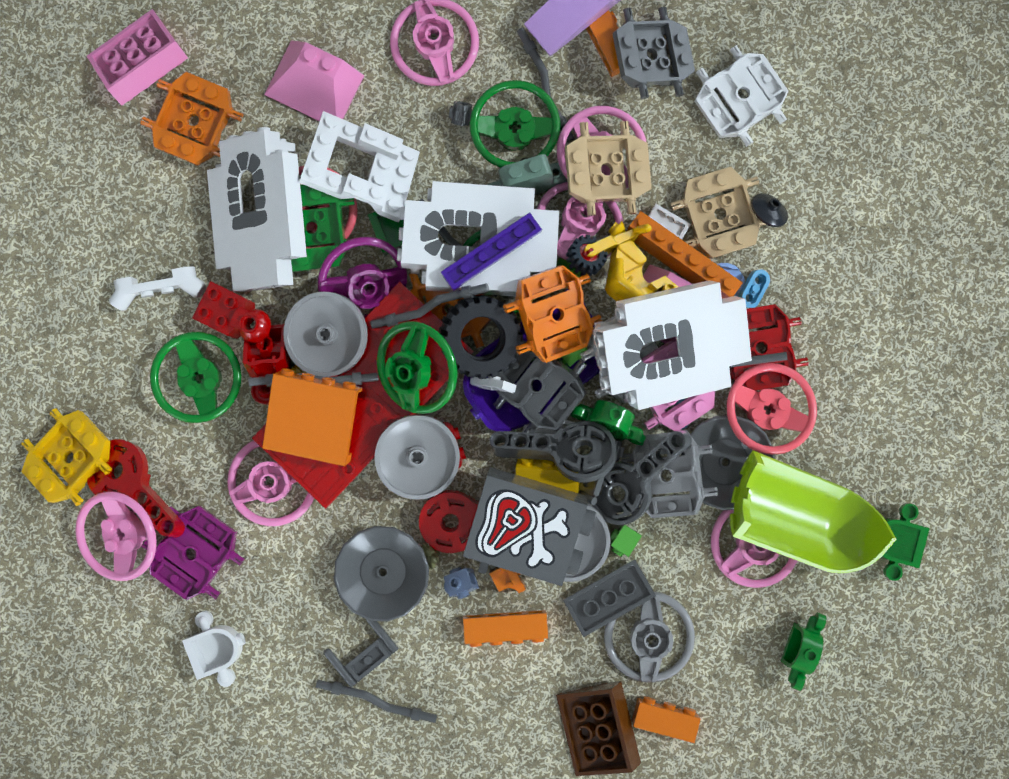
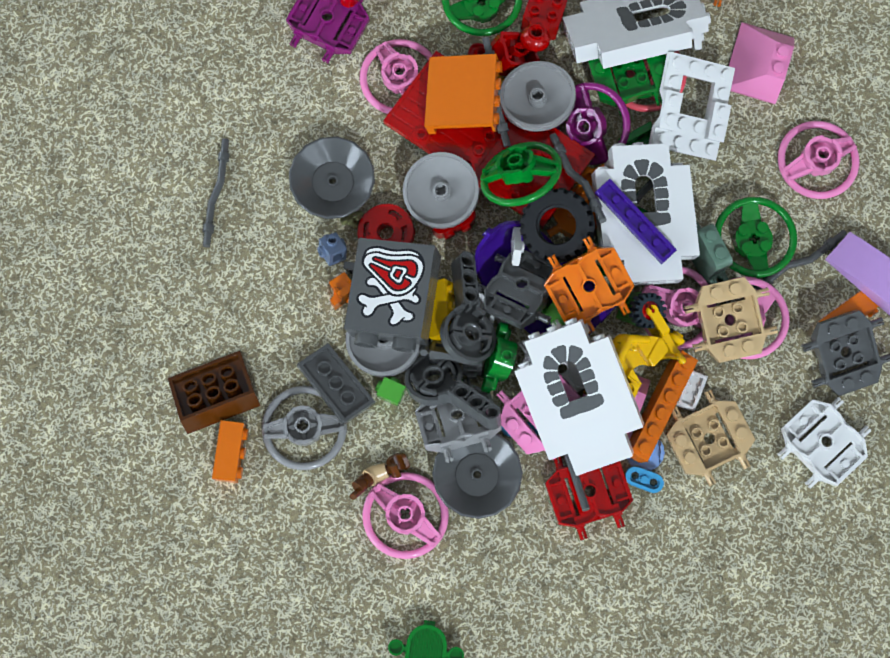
camera: 80 degrees right, 10 degrees down
white piece [182,611,246,687] -> none
dark grey plate [323,619,399,688] -> none
dark grey gear [449,101,473,126] -> none
orange brick [463,610,548,647] -> none
coral piece [726,363,817,455] -> none
lime panel [730,450,897,574] -> none
black dish [751,193,788,227] -> none
green piece [780,612,827,691] -> none
none -> reddish brown piece [349,453,410,500]

